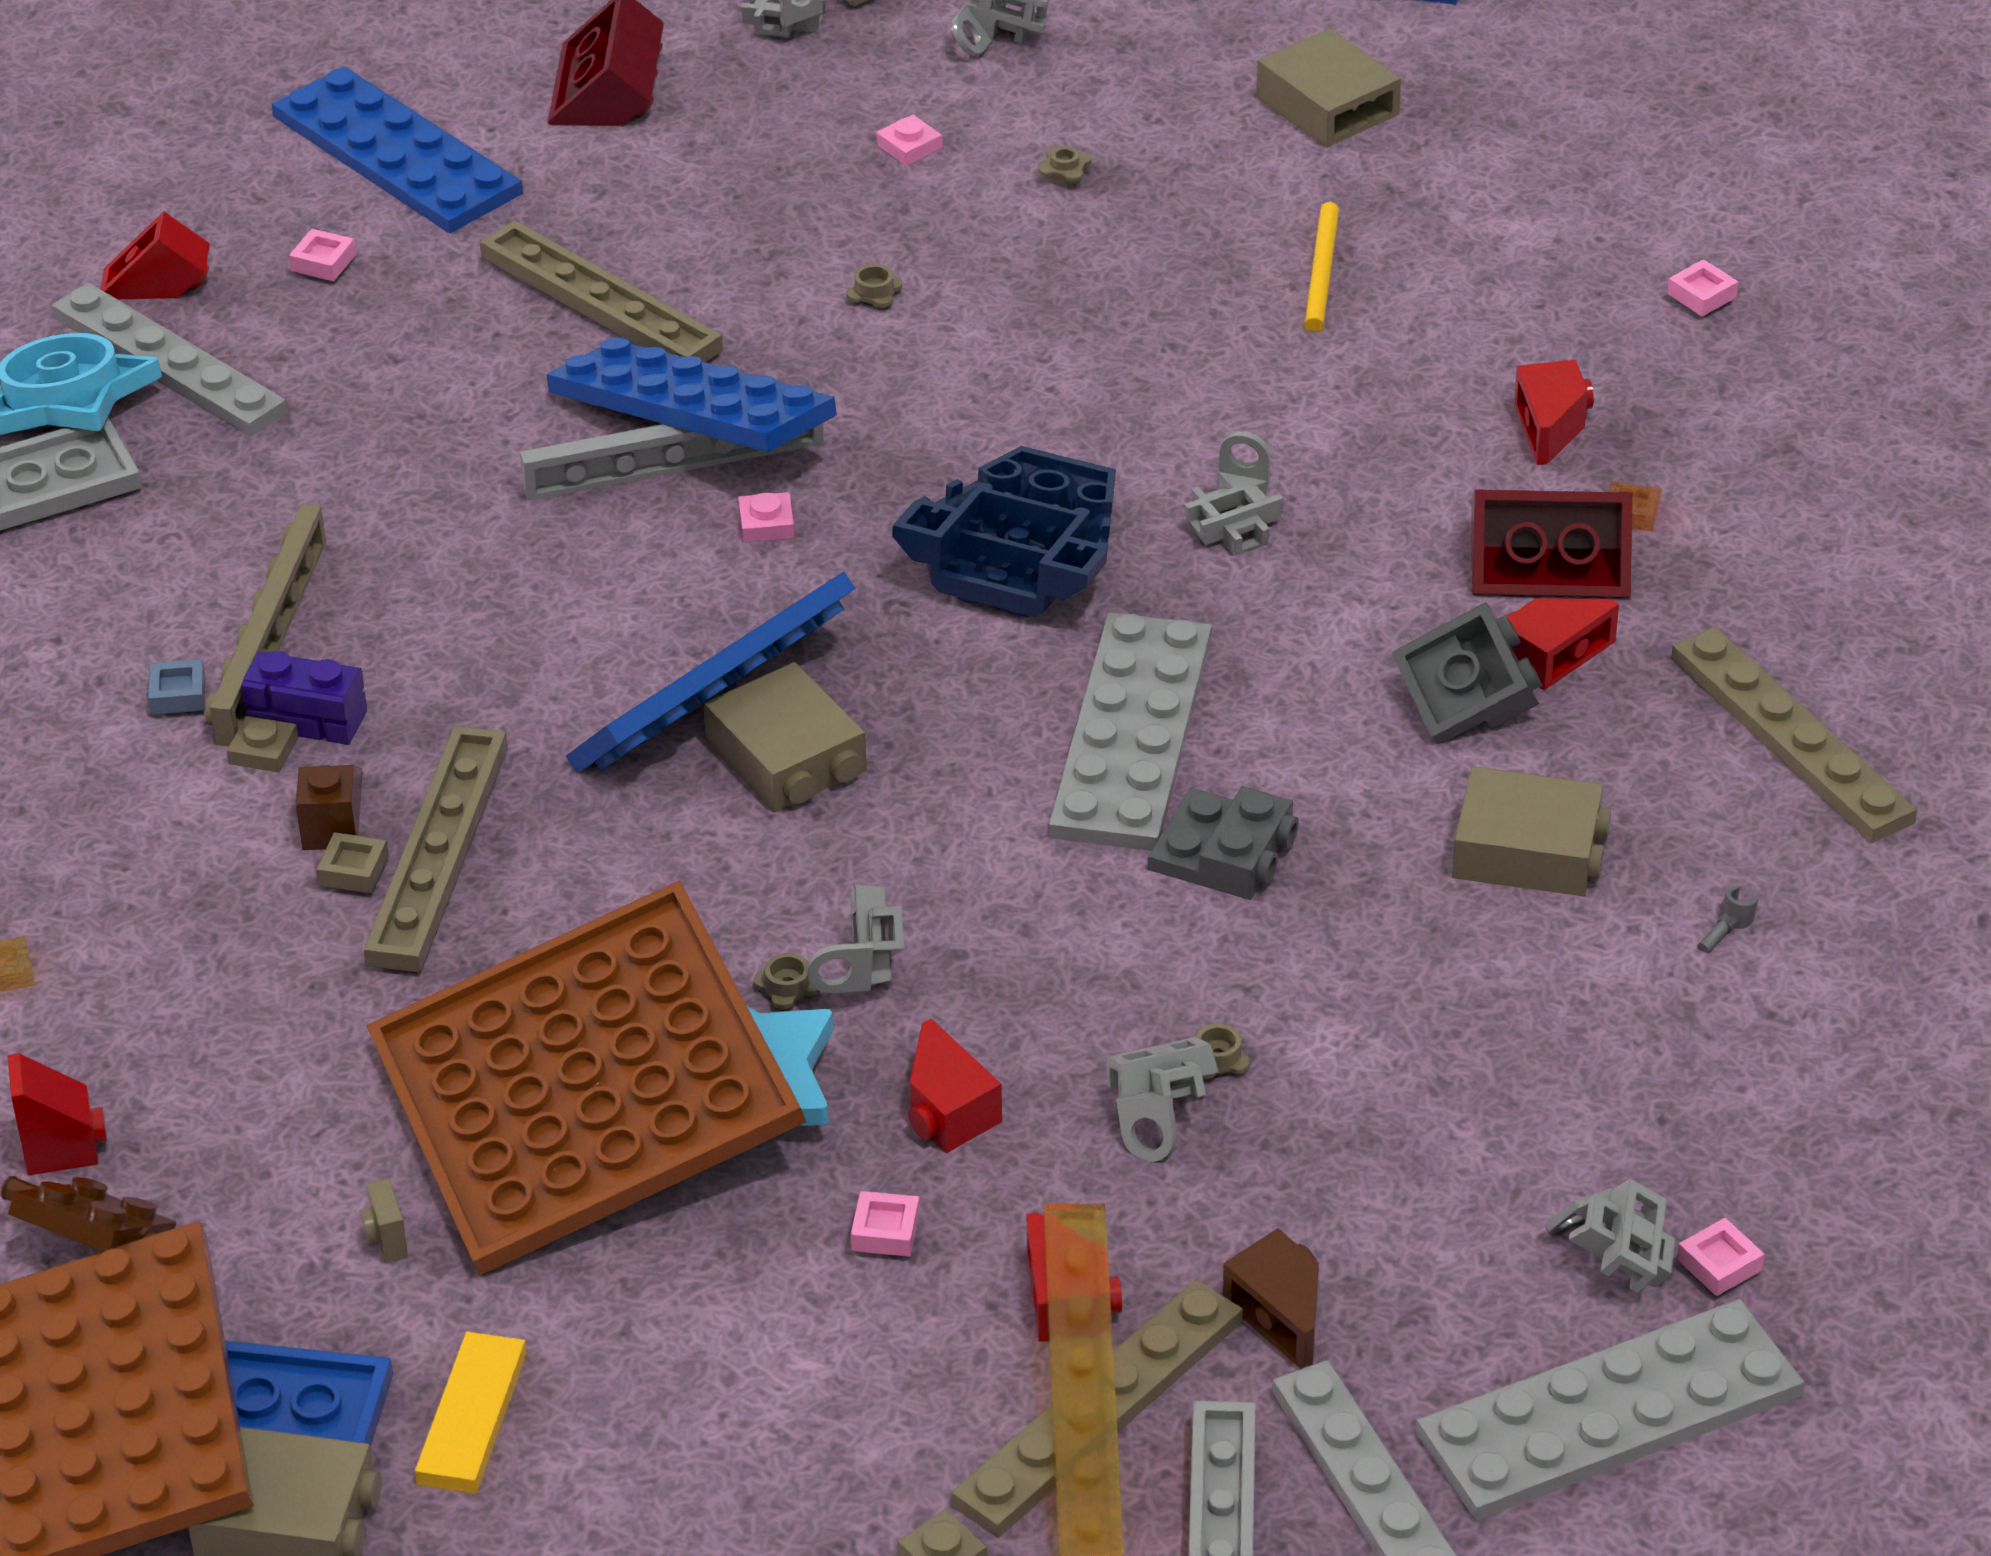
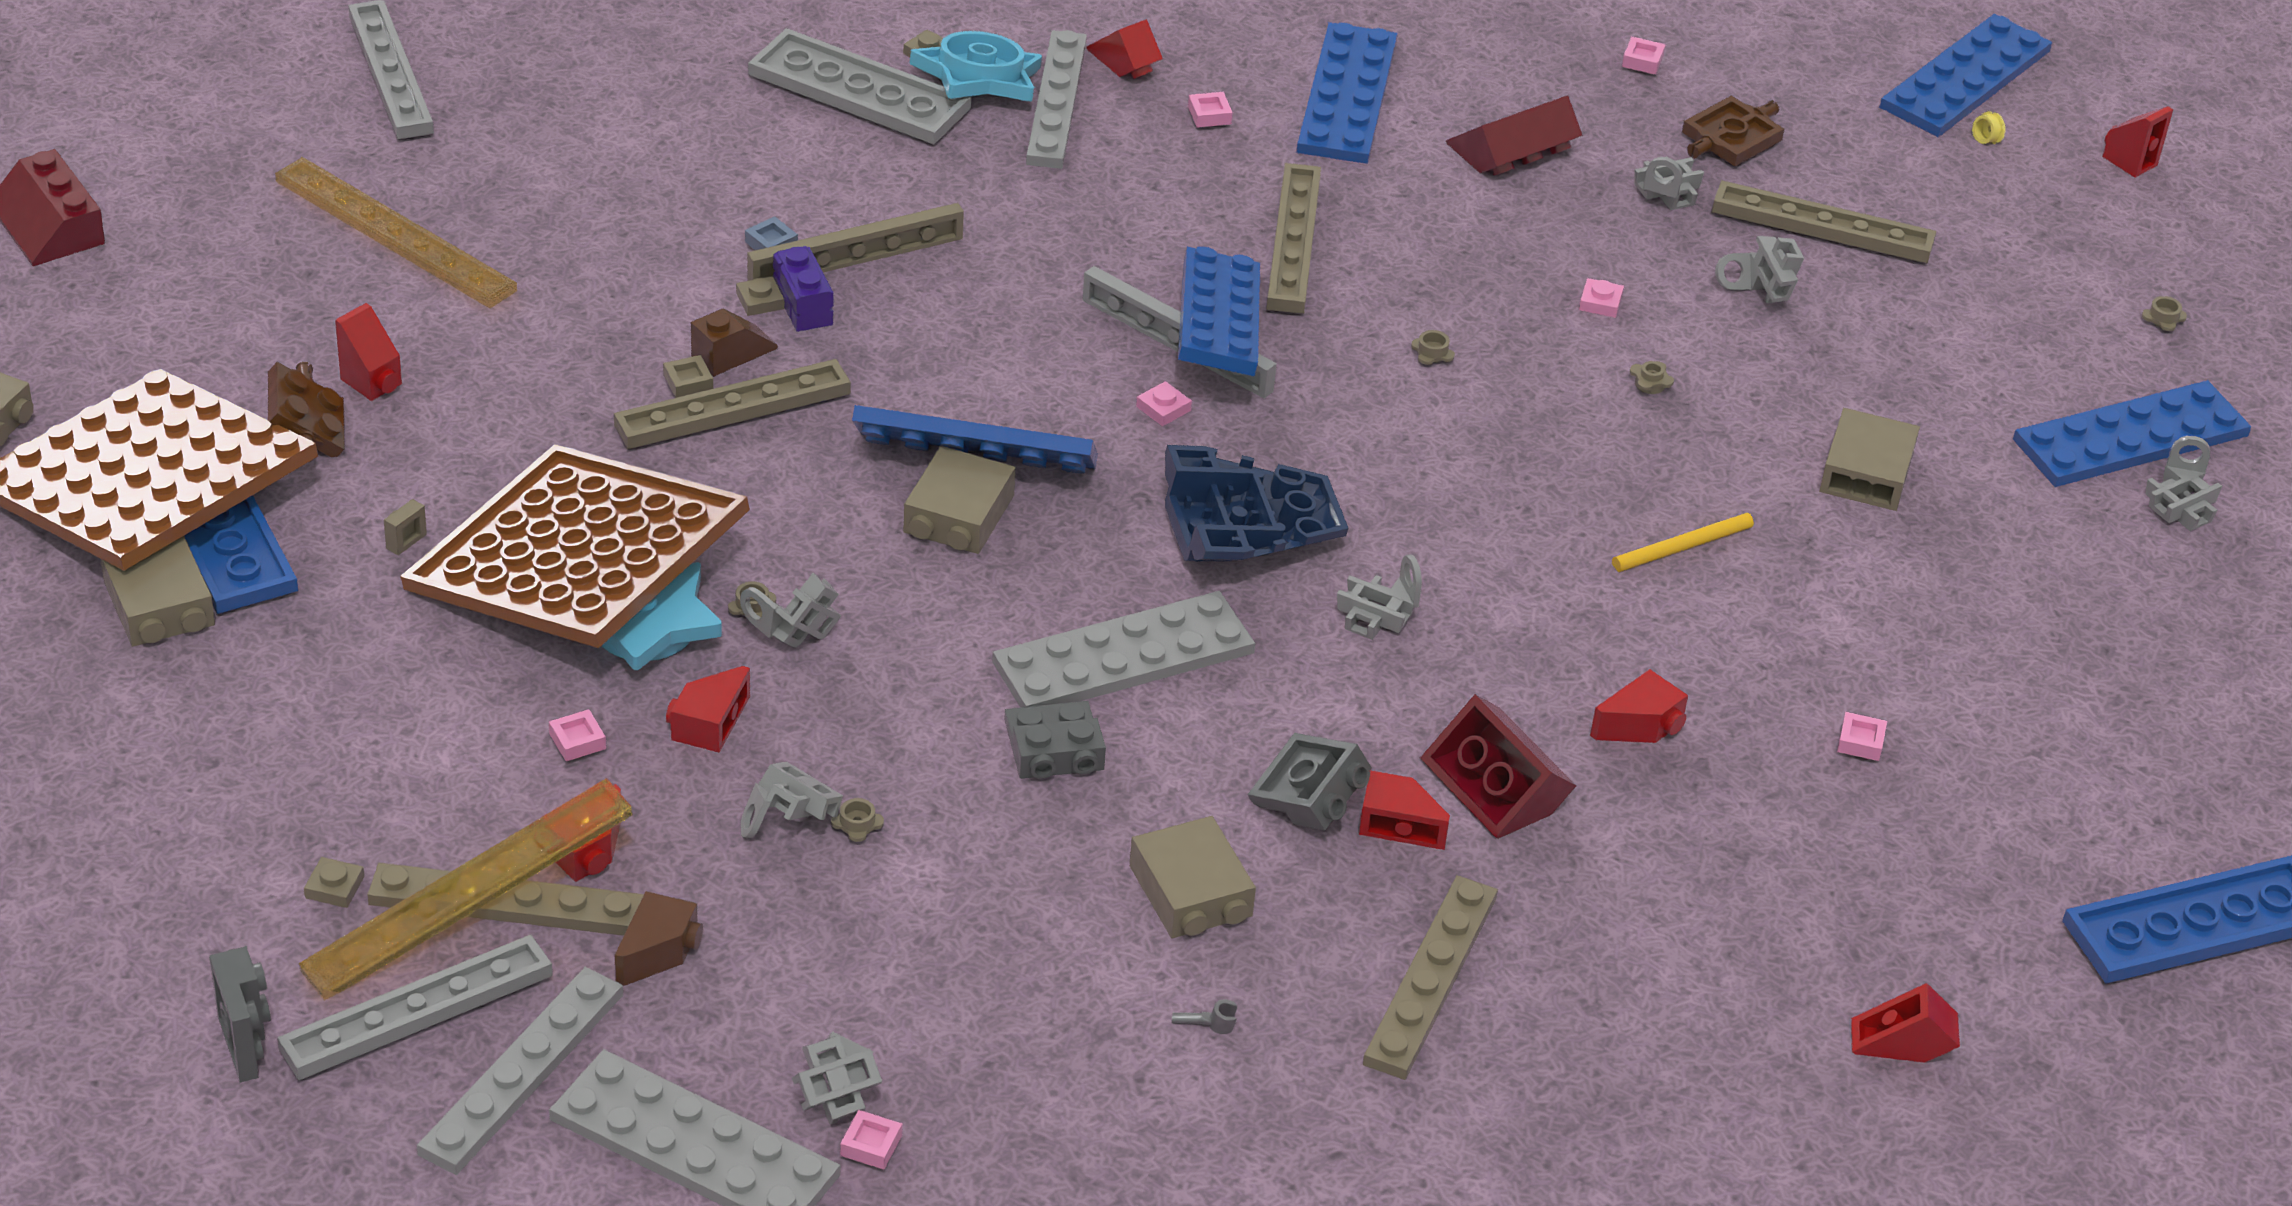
camera: 50 degrees right, 0 degrees up
yellow tile [415,1331,527,1494] -> none
clear orange tile [1608,481,1662,532] -> none

